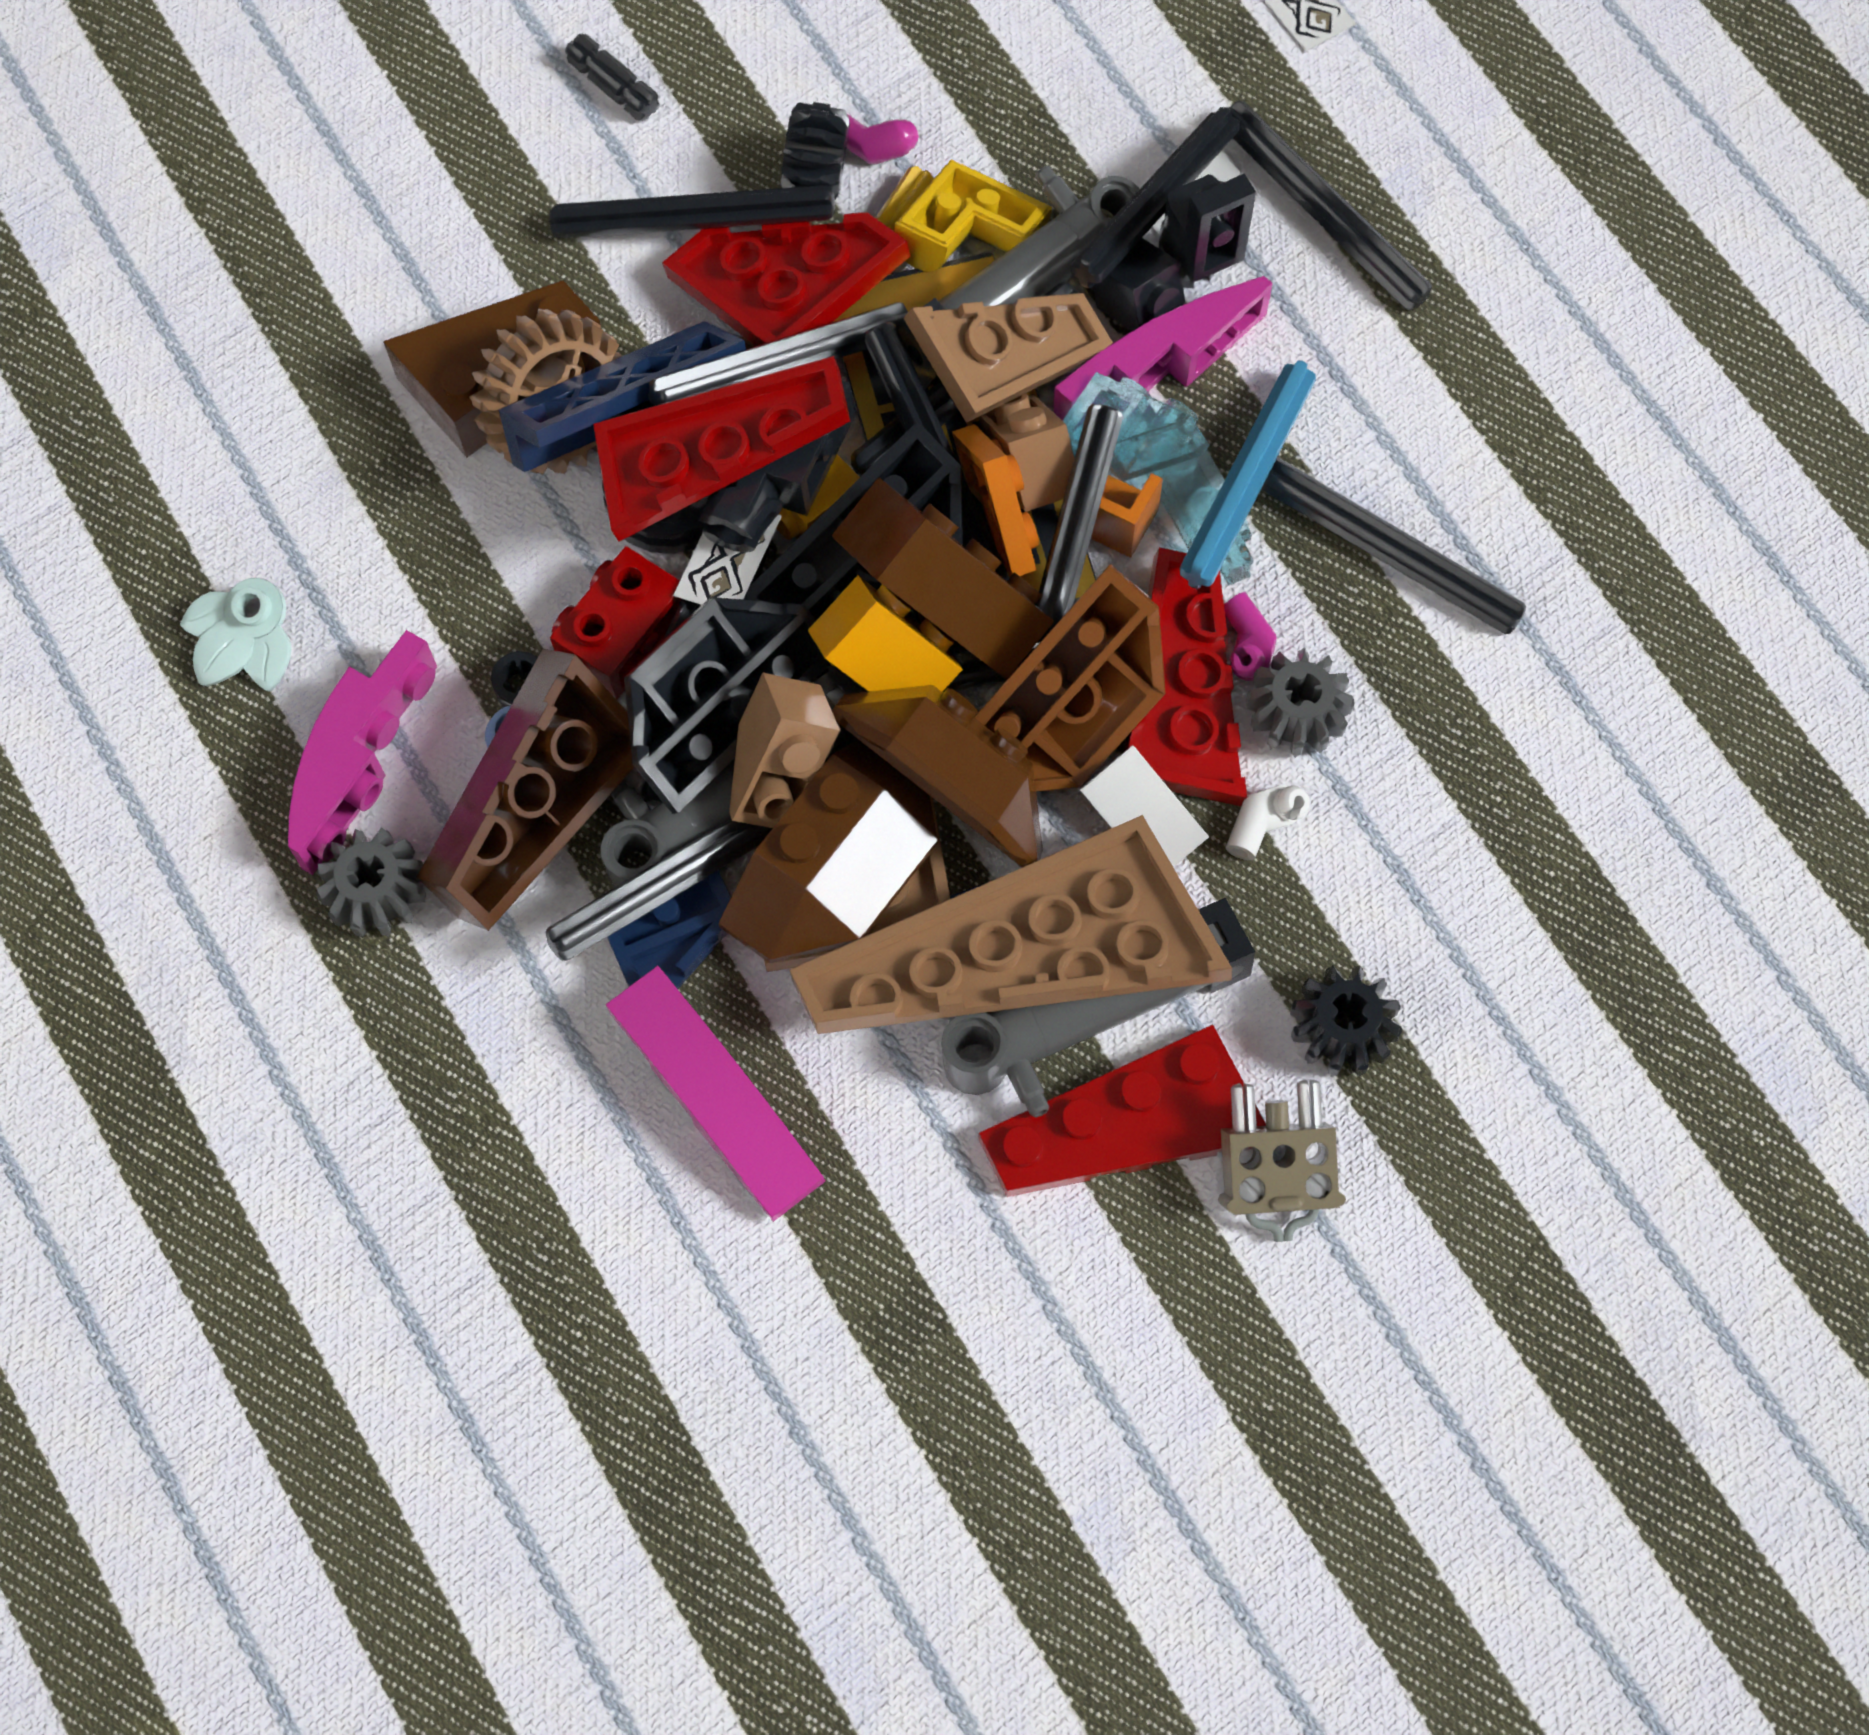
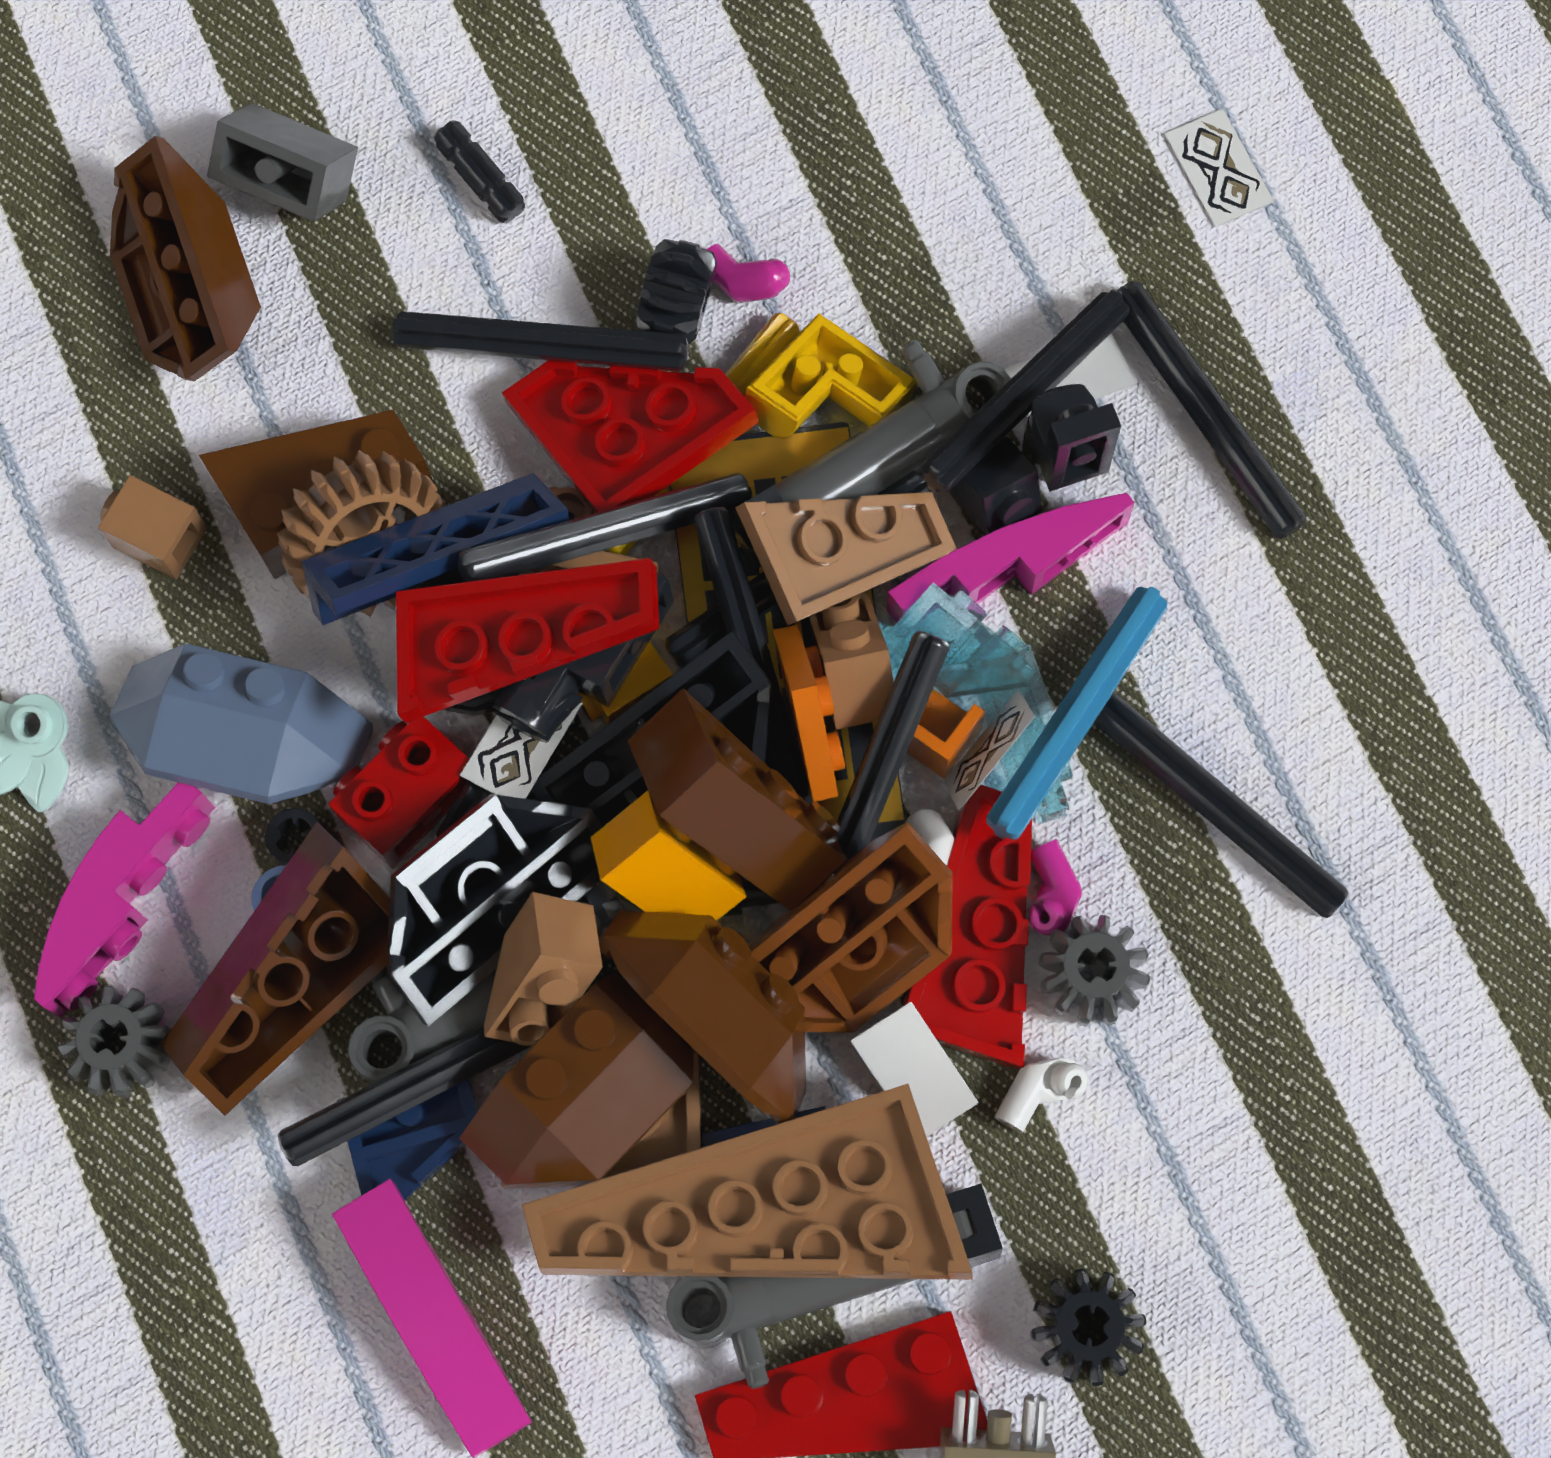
camera: 10 degrees right, 5 degrees up
none -> medium nougat brick [98,475,208,580]
none -> sand blue wedge [109,643,373,804]
none -> reddish brown wedge [110,136,261,382]
none -> dark grey brick [207,103,358,222]
none -> white sticker [944,689,1035,811]

